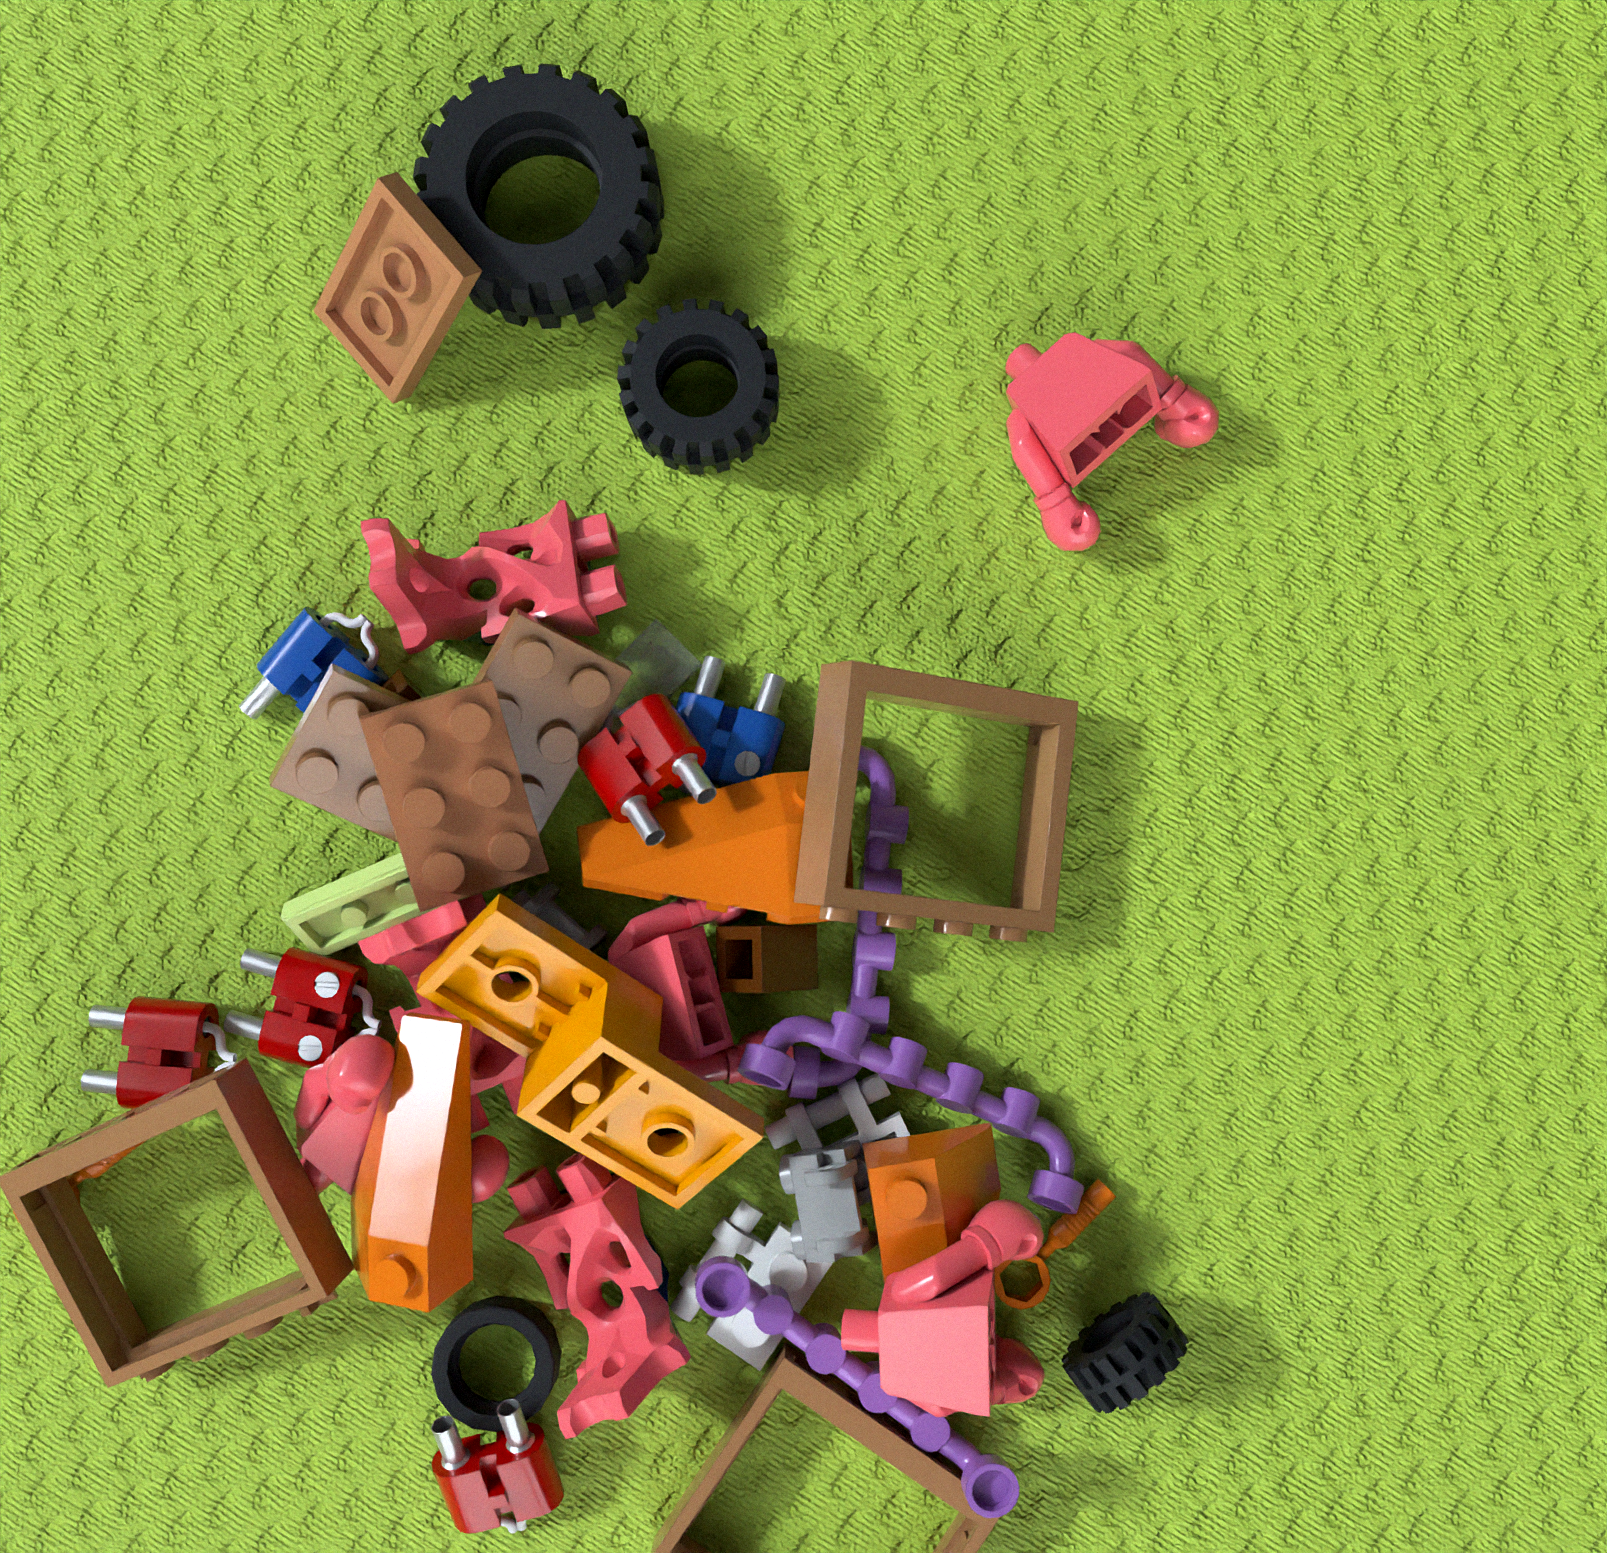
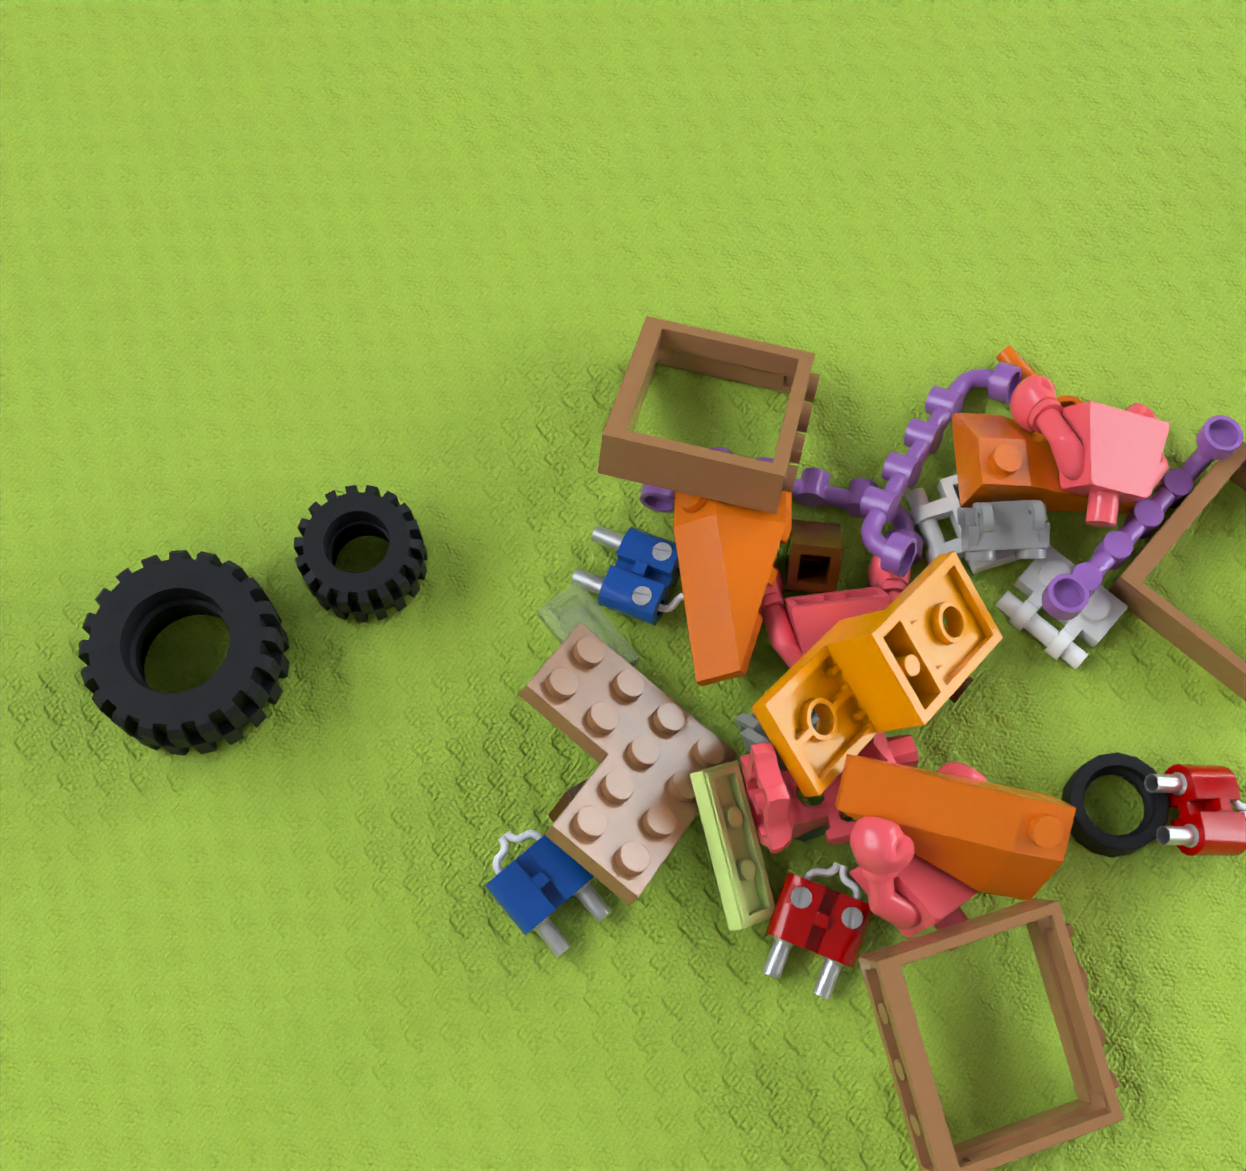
camera: 80 degrees left, 15 degrees down
red piece [81,996,237,1109] -> none
nougat plate [313,172,482,404] -> none
nougat plate [358,678,549,912] -> none
coral hips [361,500,628,655] -> none
coral hips [503,1152,691,1439] -> none
red piece [577,694,717,846] -> none
coral torso [1005,332,1219,551] -> none
black tyre [1062,1292,1188,1414] -> none

